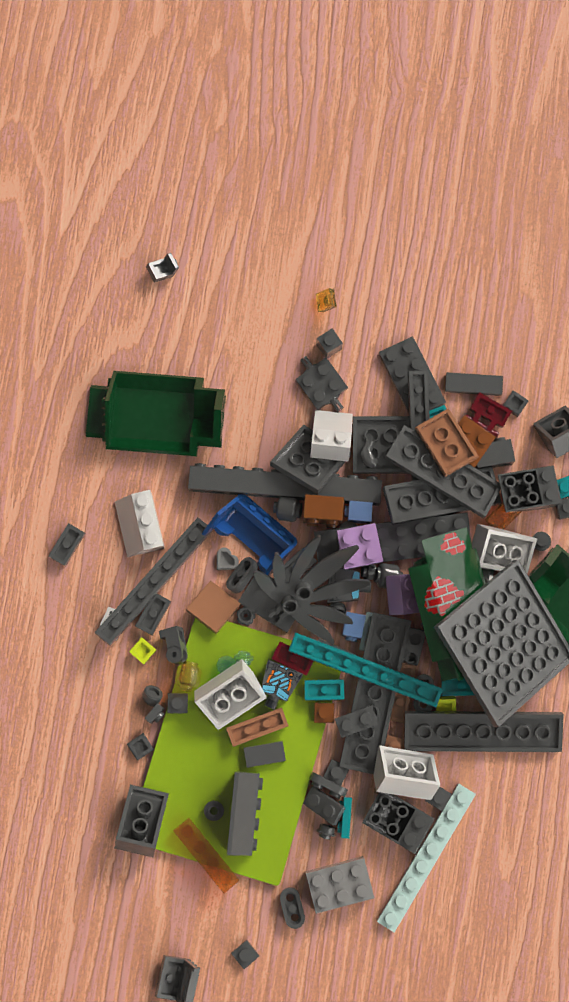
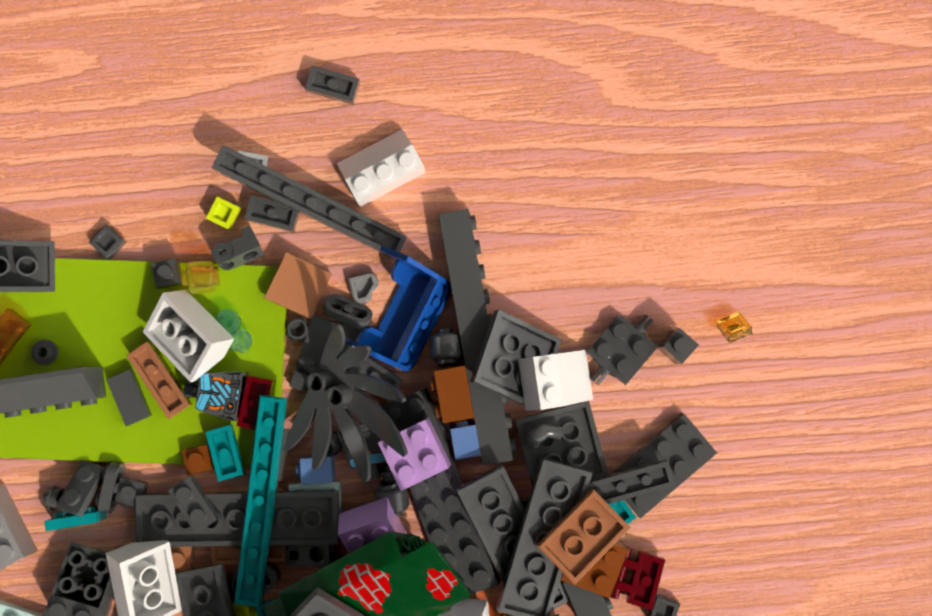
camera: 80 degrees right, 5 degrees up
dark green panel [86,371,226,457] -> none
dark grey tile [142,685,163,707] -> none
dark grey plate [145,703,165,724] -> none
dark grey bracket [146,253,179,283] -> none
dark grey tile [445,372,503,396] -> none

